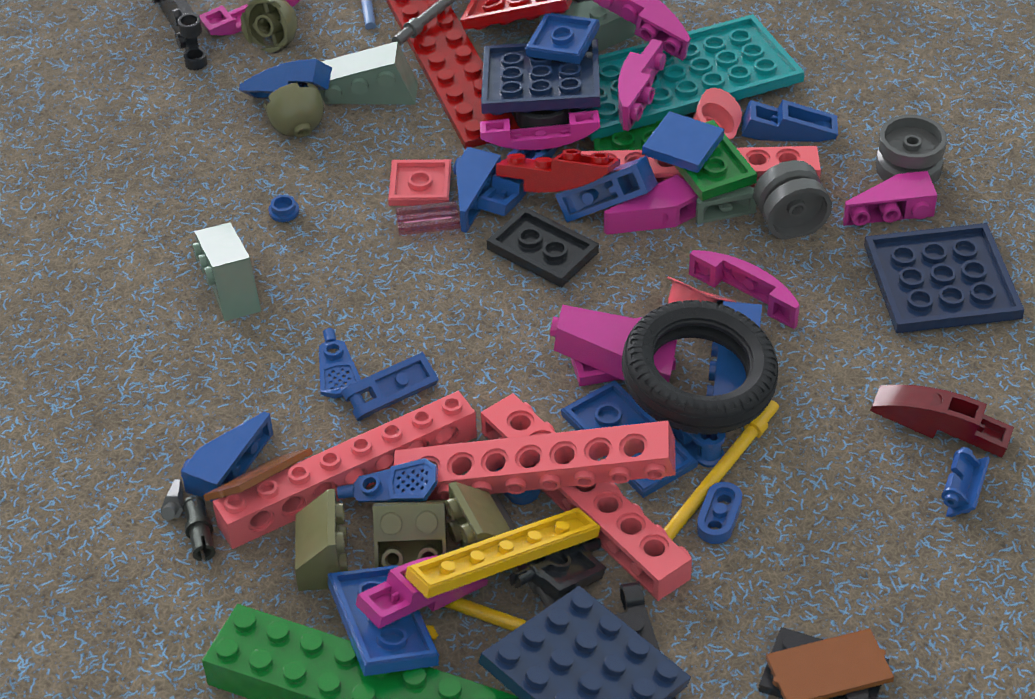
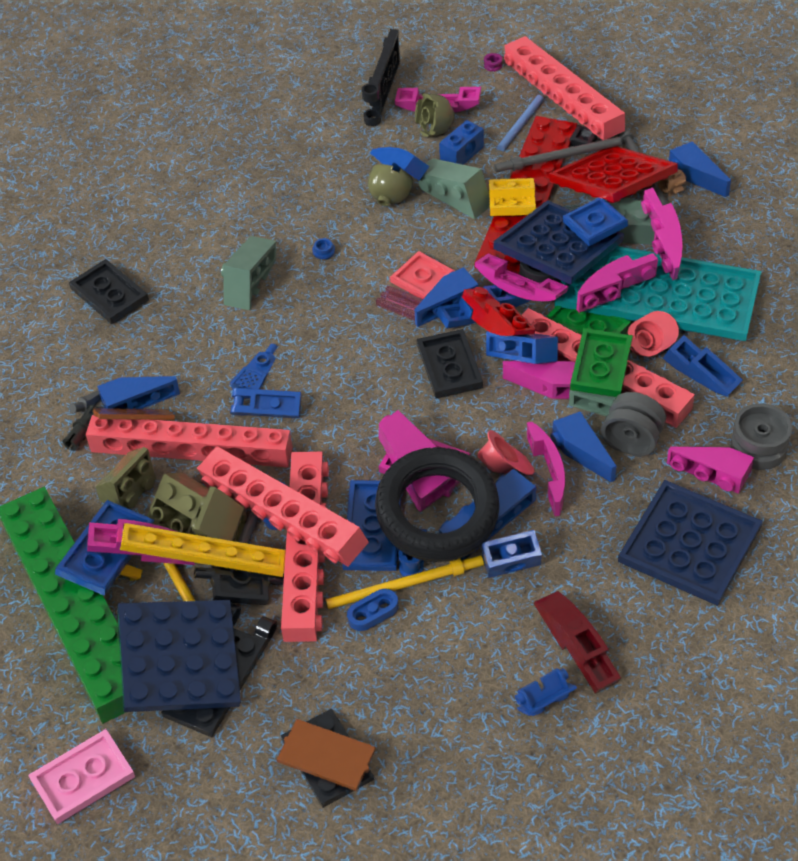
camera: 40 degrees right, 5 degrees up
blue piece [337,458,438,503] -> none
blue tile [642,111,724,173] -> none
none -> black plate [69,259,149,324]
none -> blue brick [439,120,484,165]
none -> blue brick [481,530,542,578]
none -> yellow slope [489,178,536,216]
none -> blue slope [550,411,617,482]

